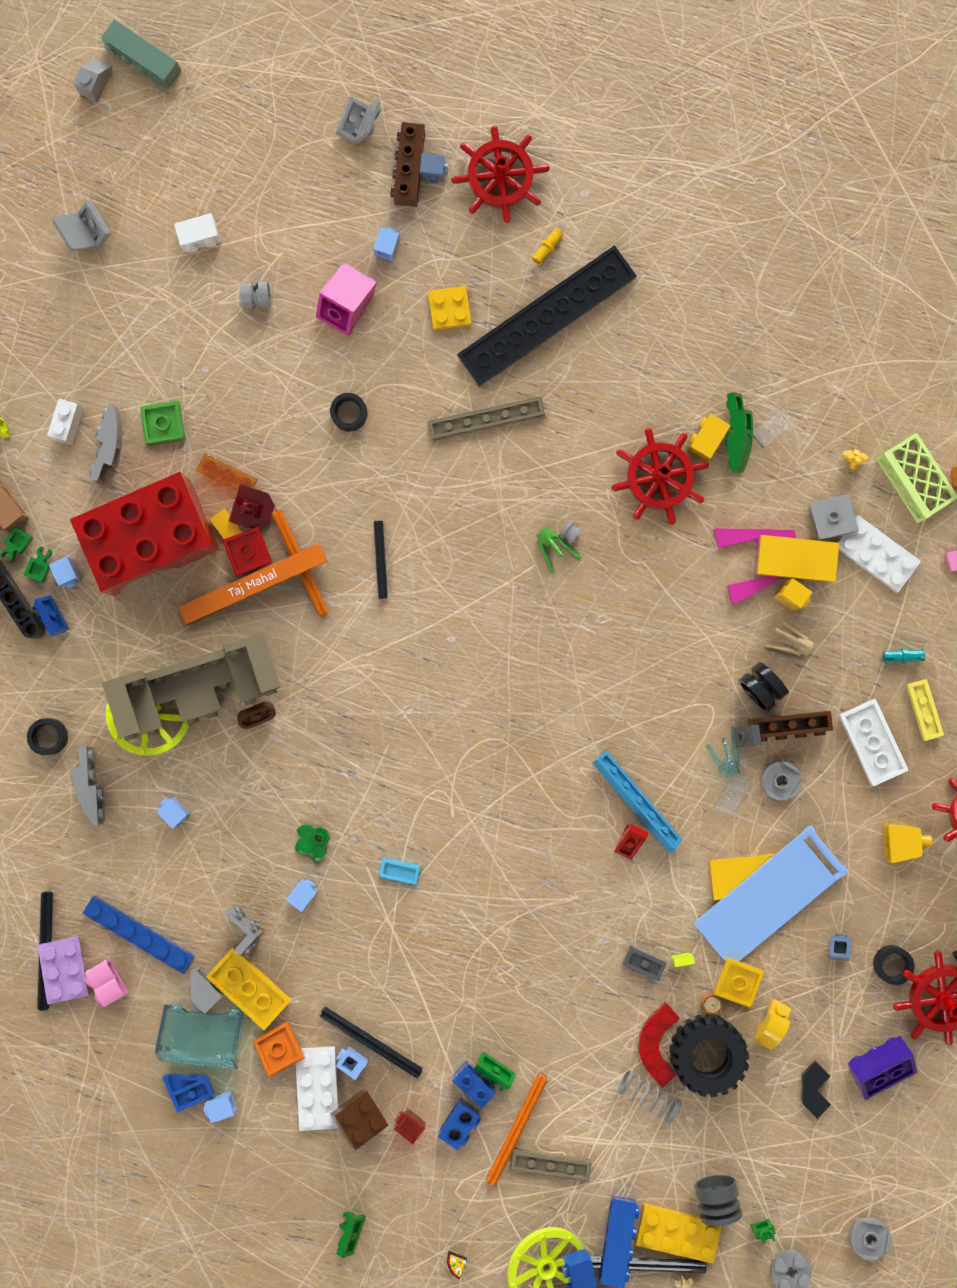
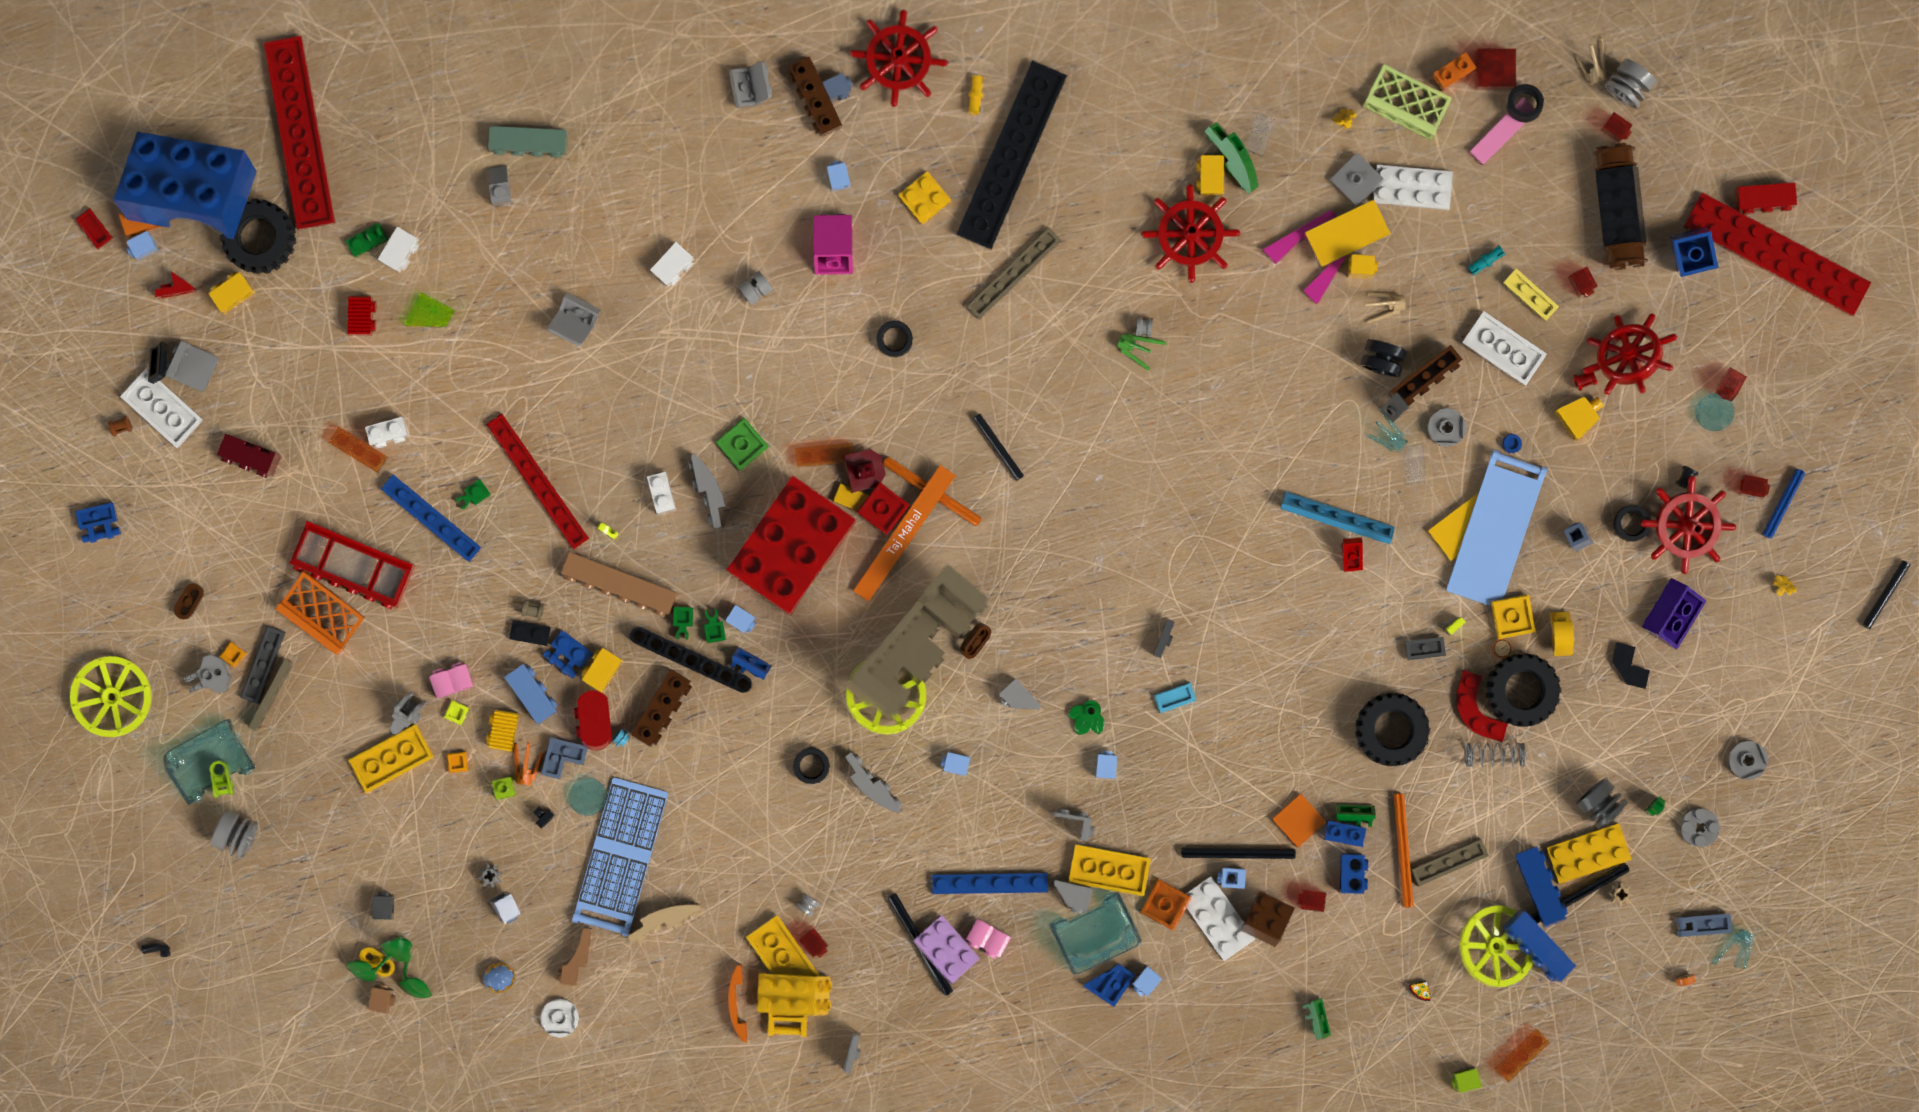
camera: 30 degrees left, 0 degrees up
none -> light grey slope [999,679,1042,709]
none -> dark grey plate [1153,619,1175,658]
none -> orange tile [1272,793,1326,848]
none -> black tyre [1355,693,1430,766]
none -> blue tile [1502,434,1522,454]
none -> red bush [1573,372,1597,391]

